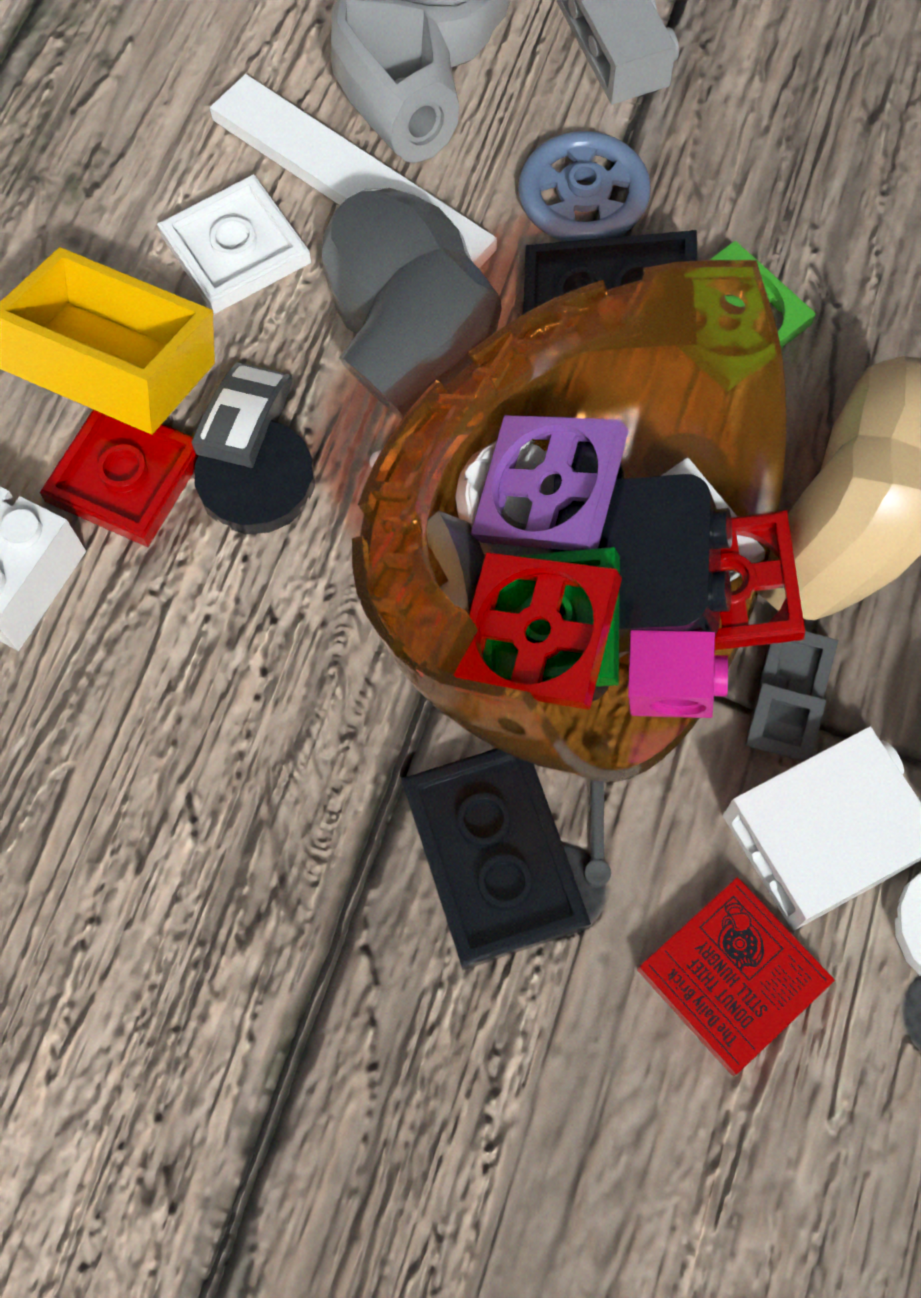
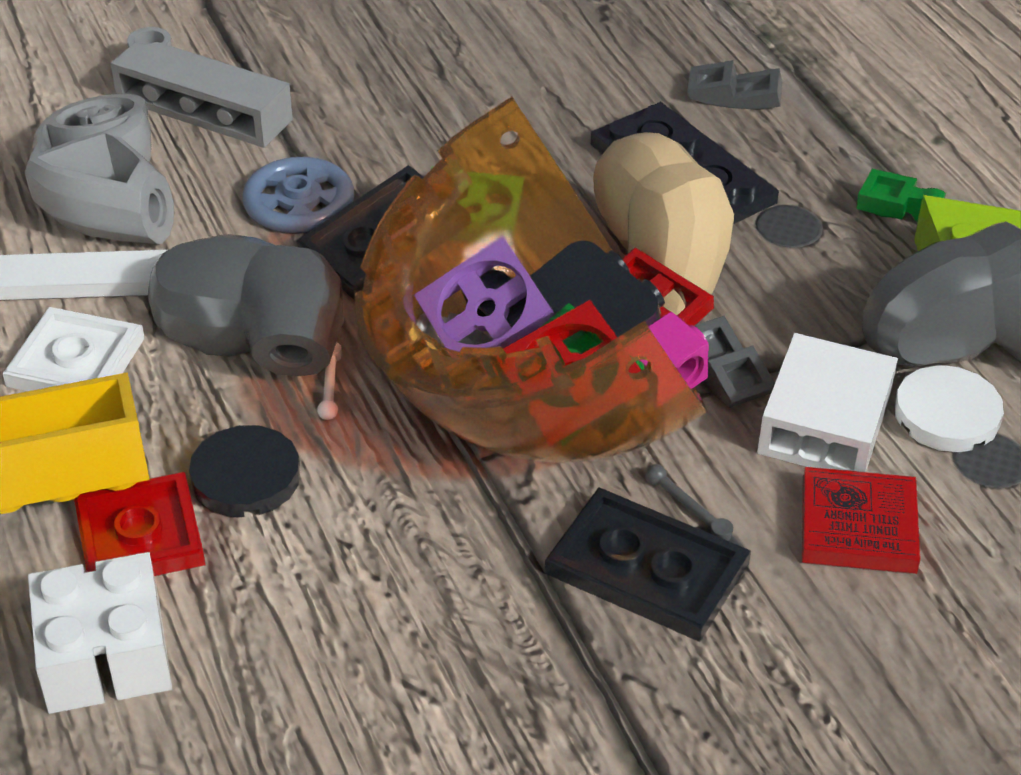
camera: 45 degrees left, 25 degrees down
slope [192,362,293,468] -> none

